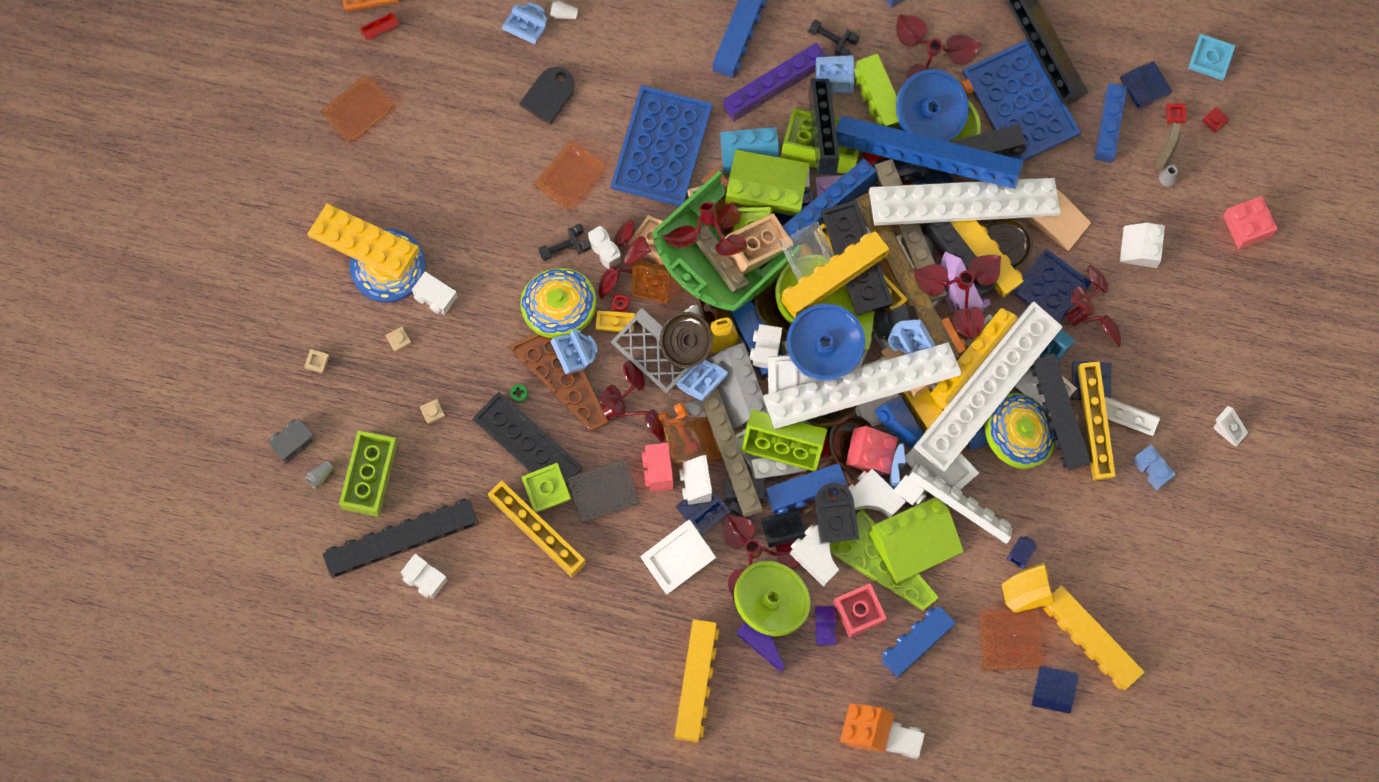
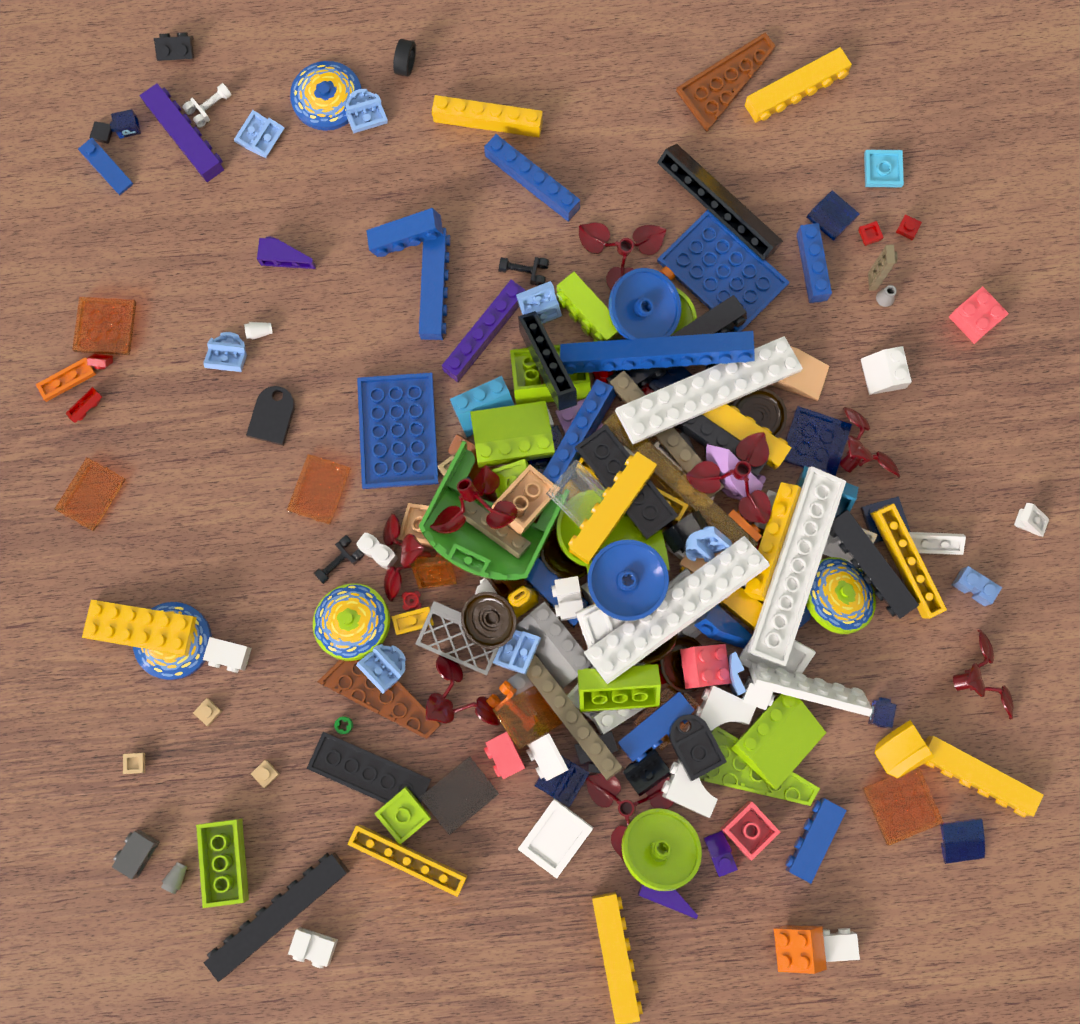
camera: 15 degrees left, 5 degrees up
none -> dark red plant [953,629,1014,720]

